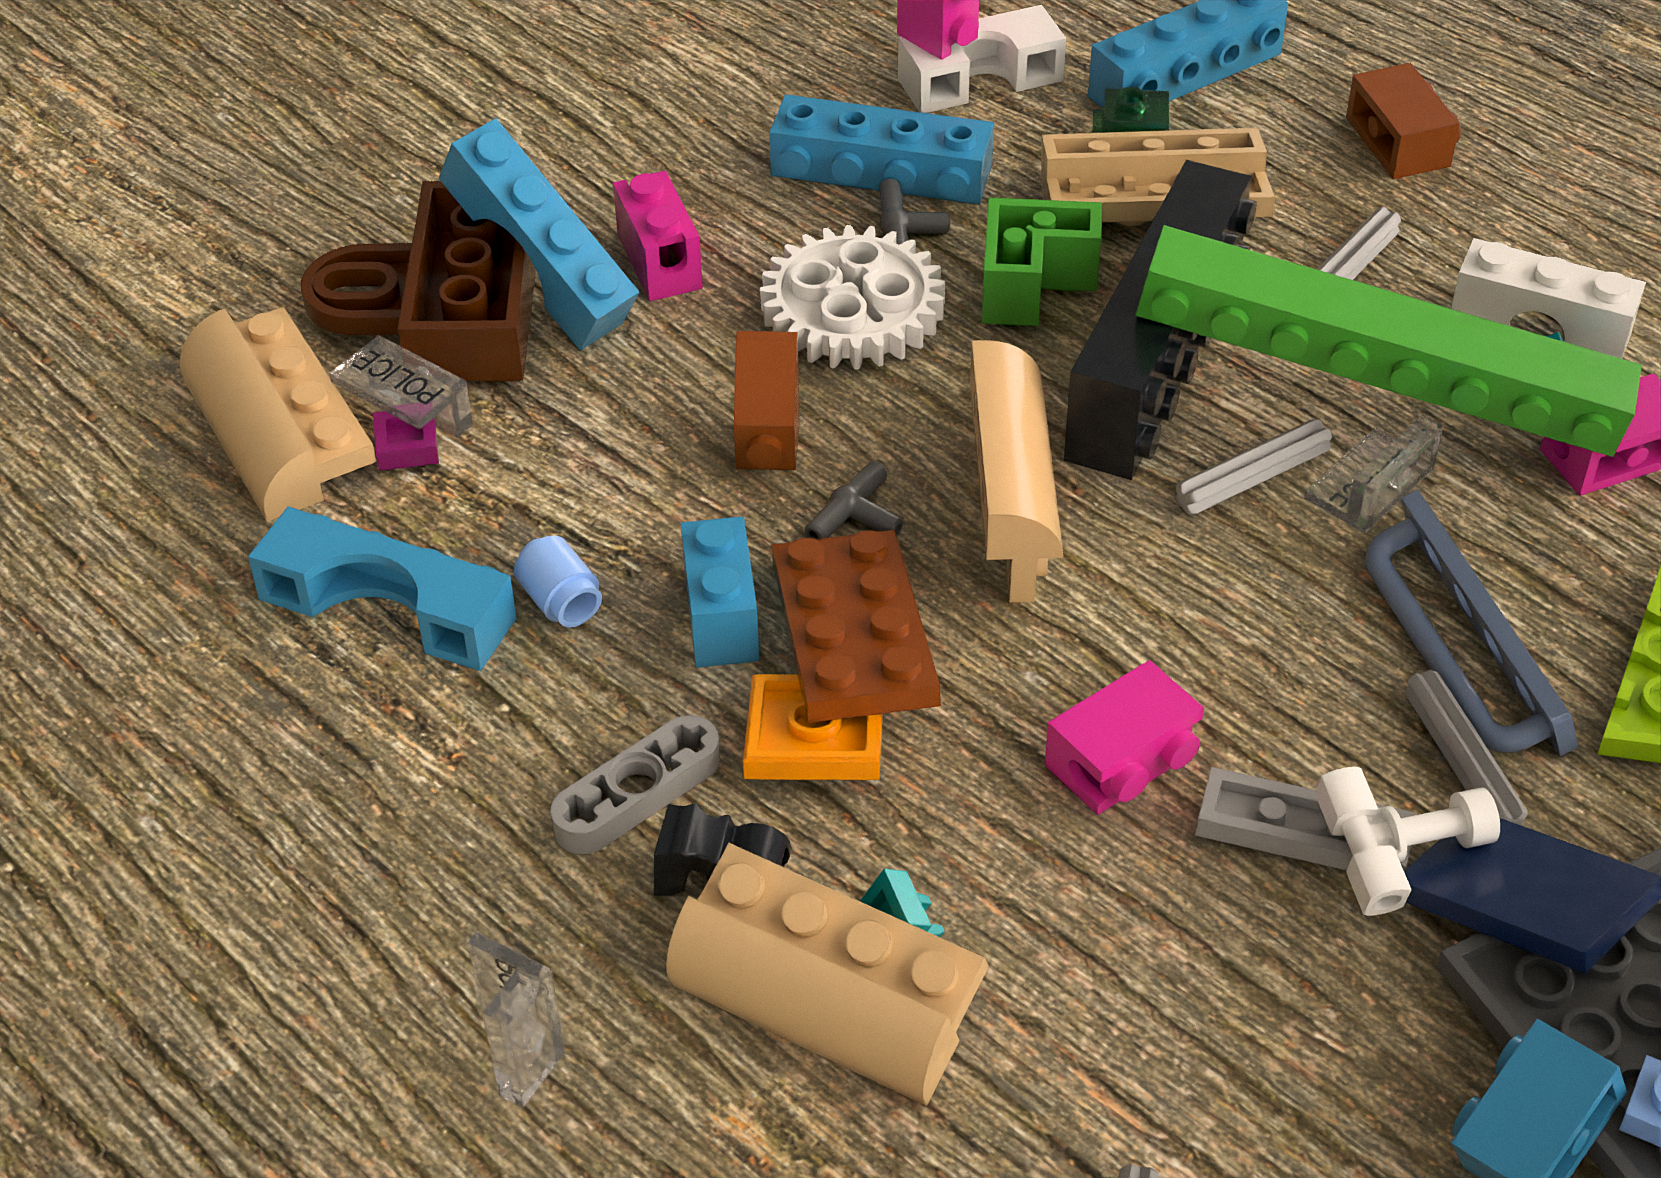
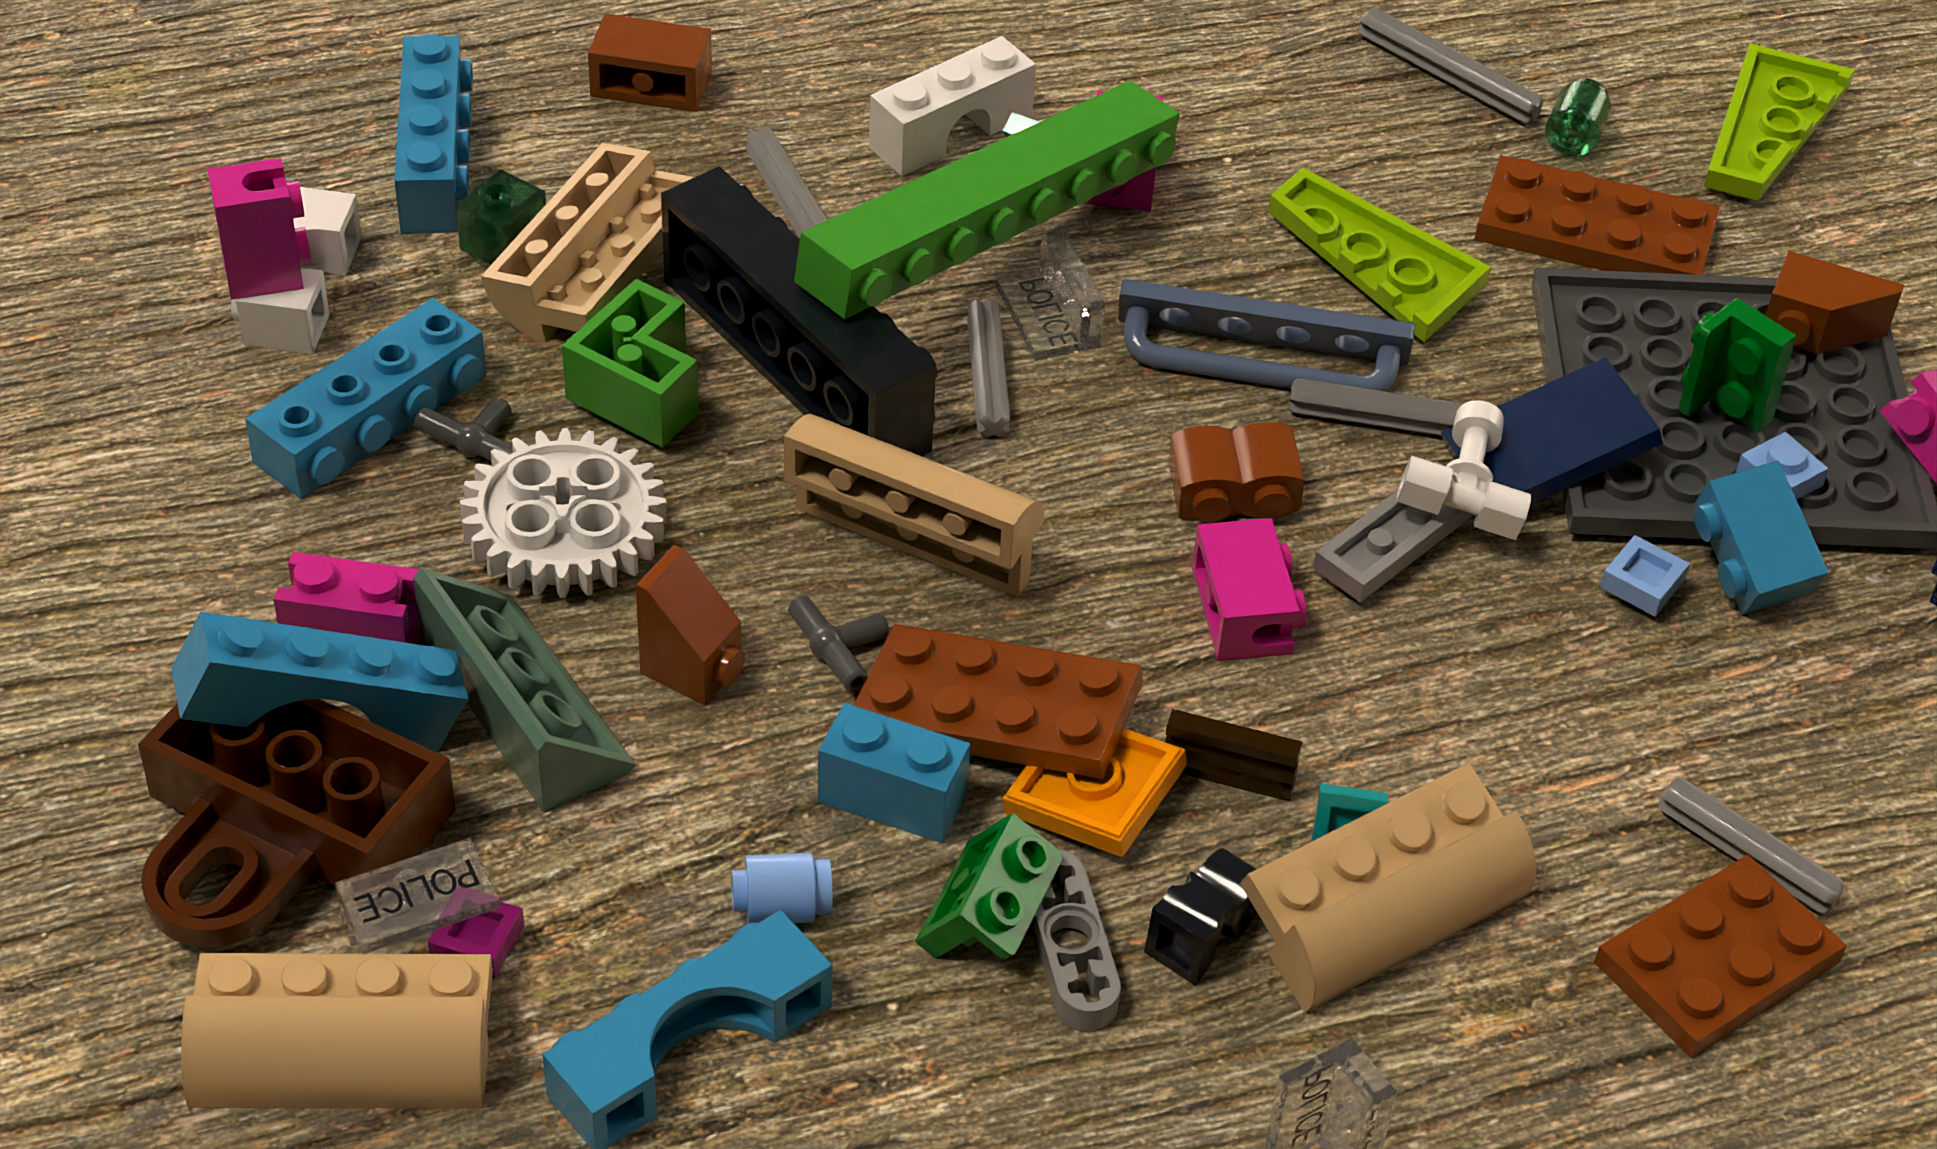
camera: 65 degrees left, 0 degrees up
none -> sand green slope [413,568,636,813]
none -> green bracket [915,813,1063,959]
none -> dark brown tile [1165,709,1303,802]
none -> dark orange brick [1168,422,1305,523]
none -> light blue plate [1600,535,1690,617]

